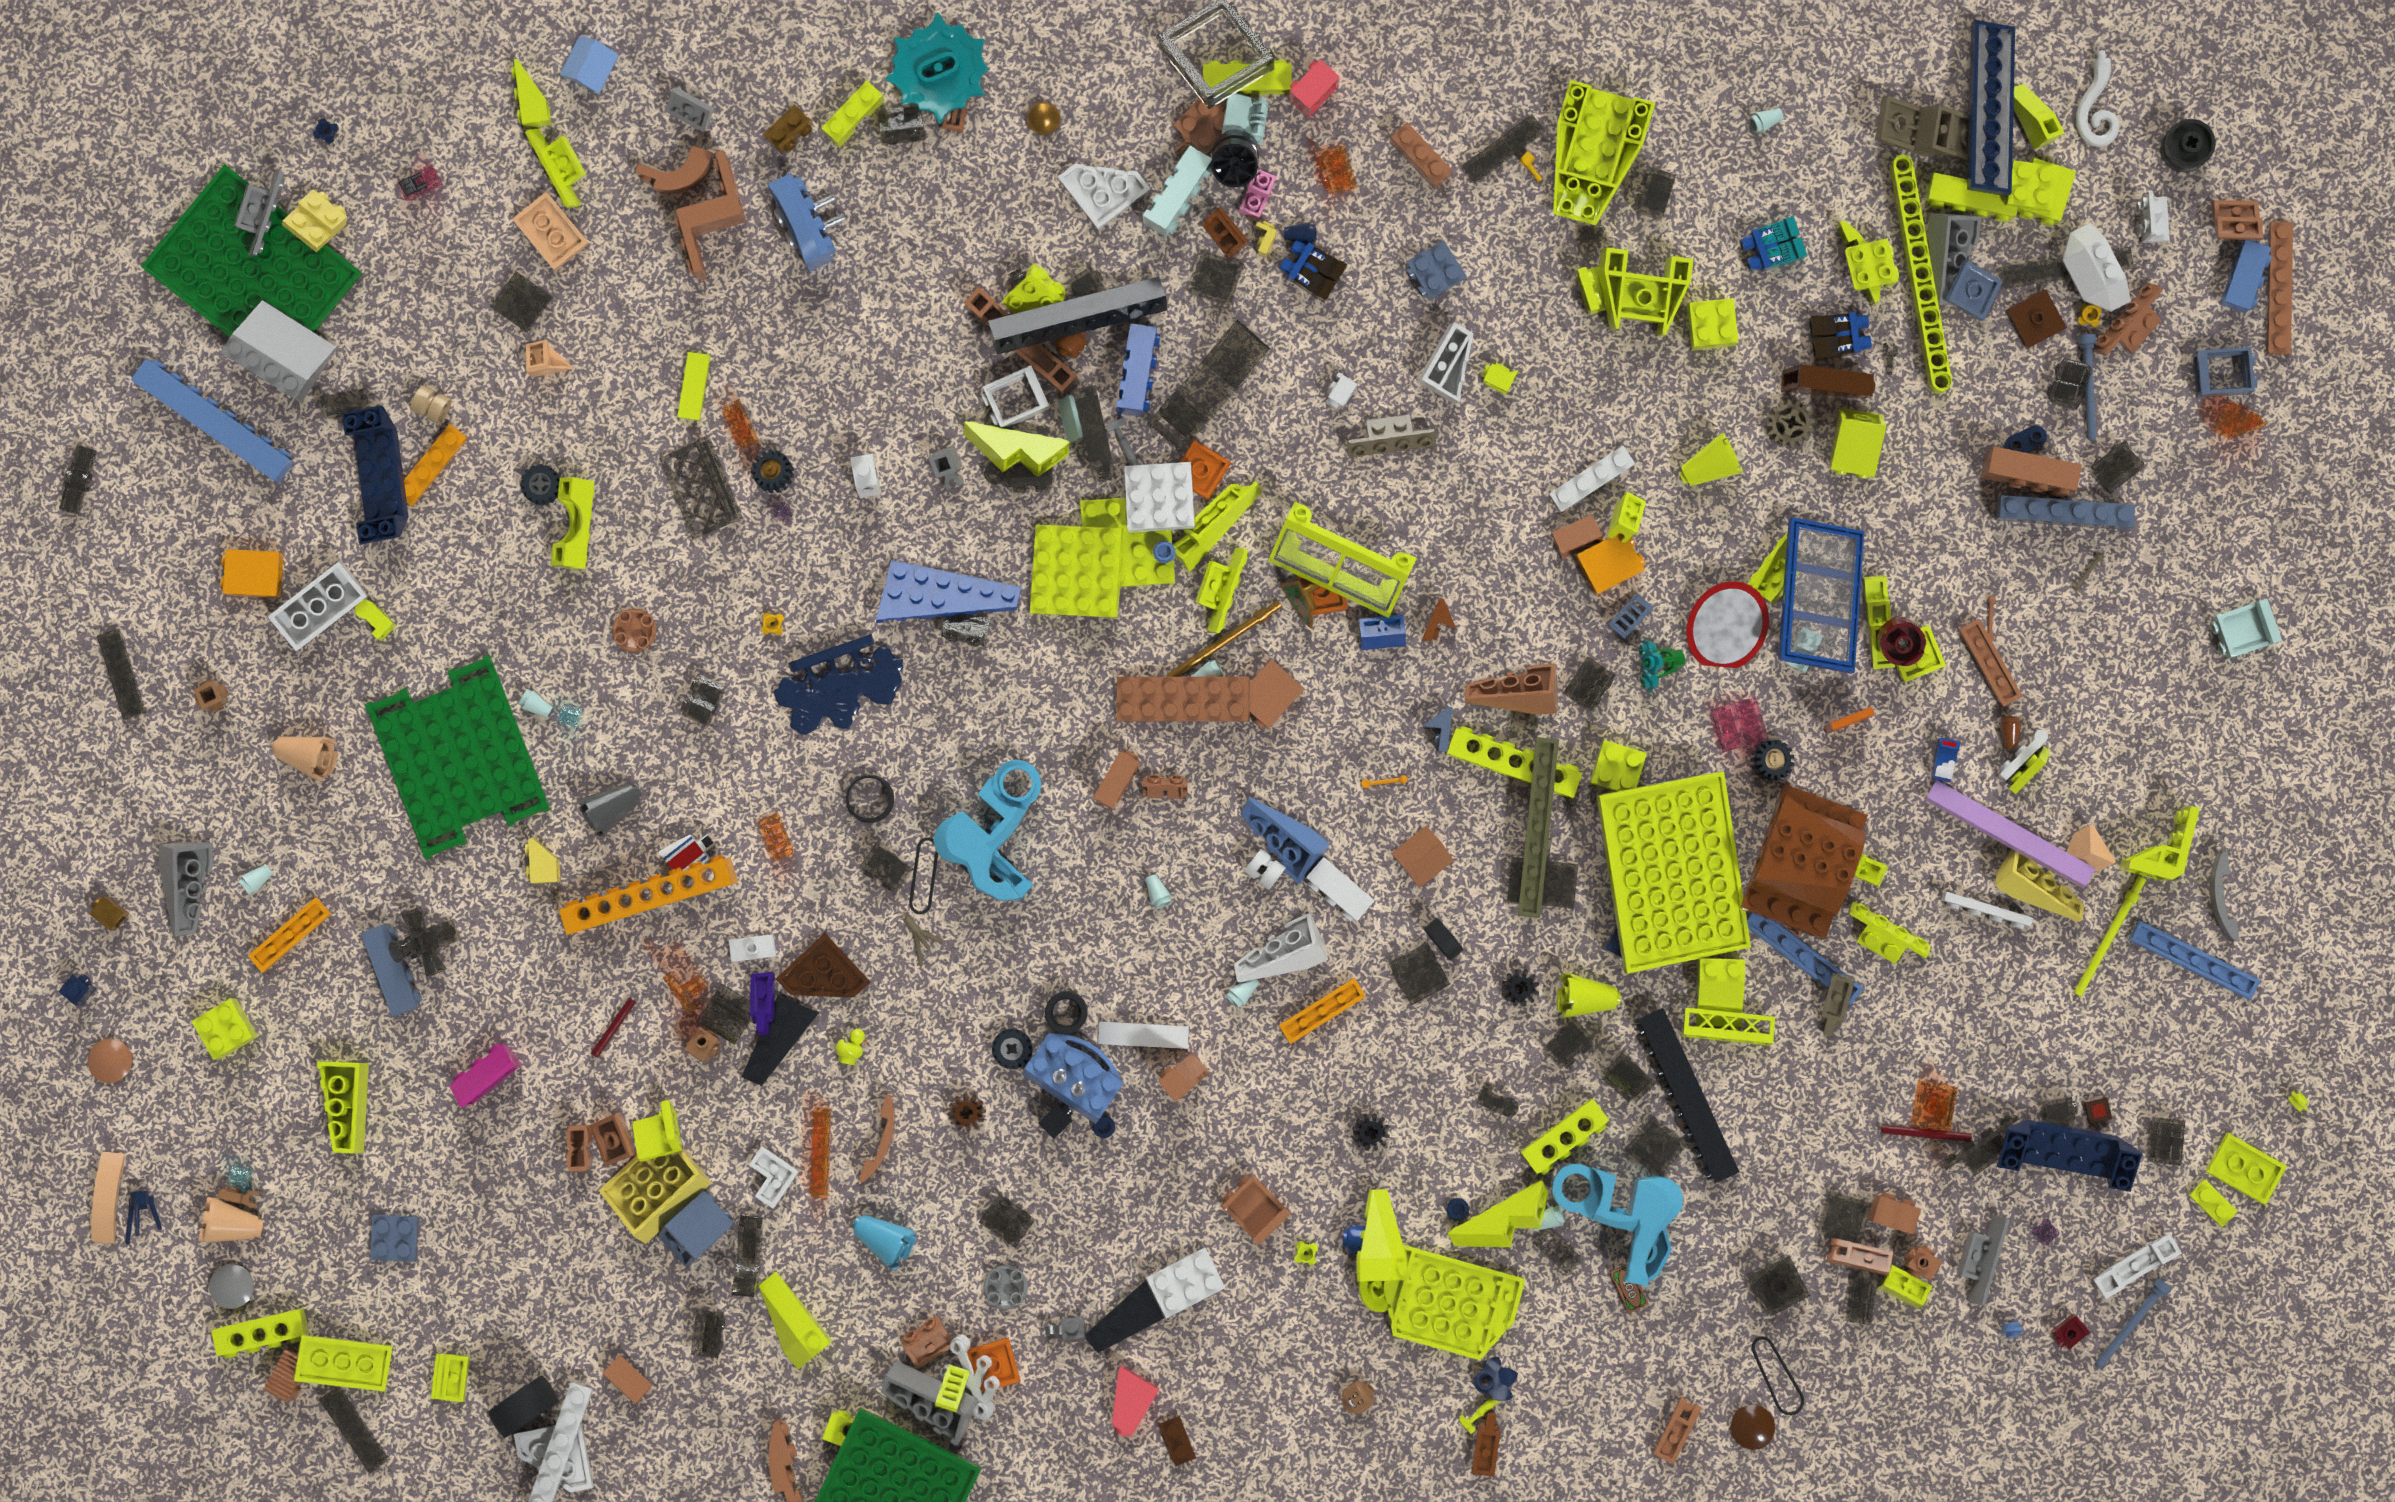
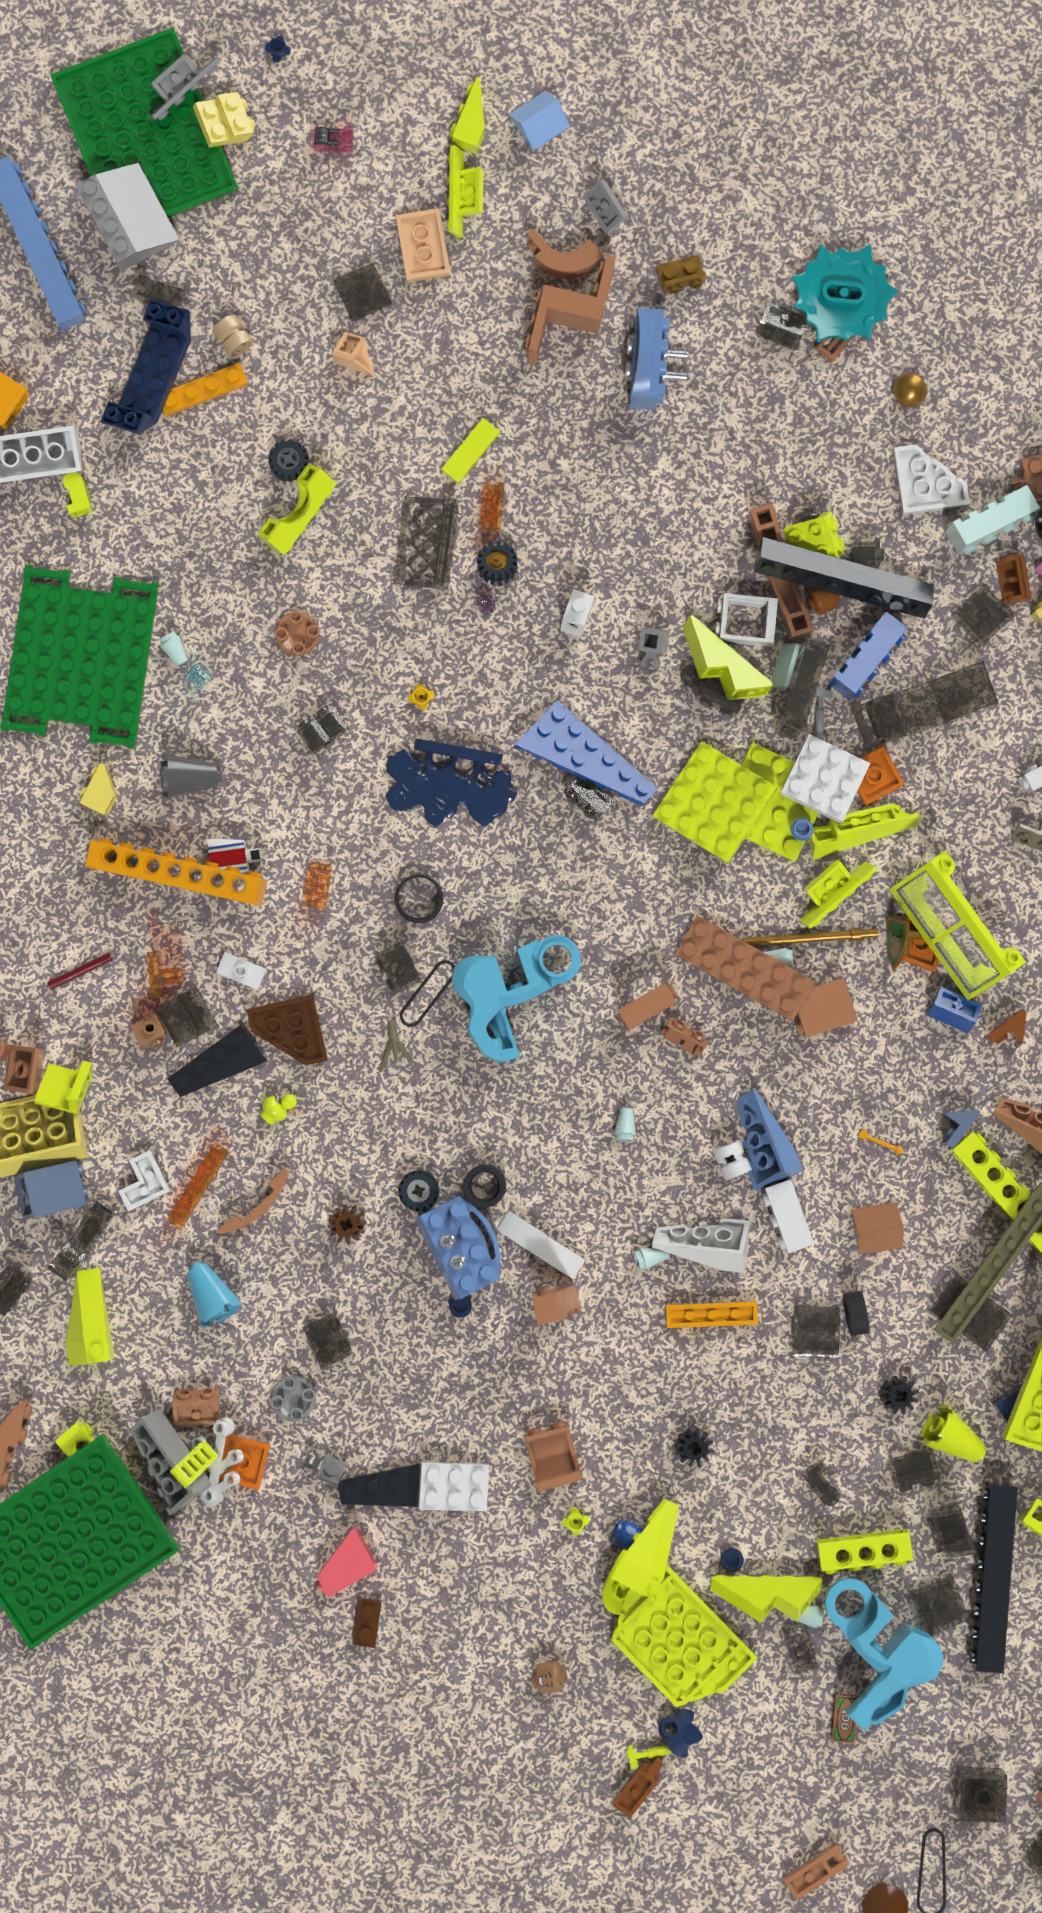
camera: 20 degrees right, 0 degrees up
dark purple hinge [750,972,775,1036] -> none
neon yellow arch [821,81,885,148] -> none
black brick [1038,1104,1074,1139] -> none

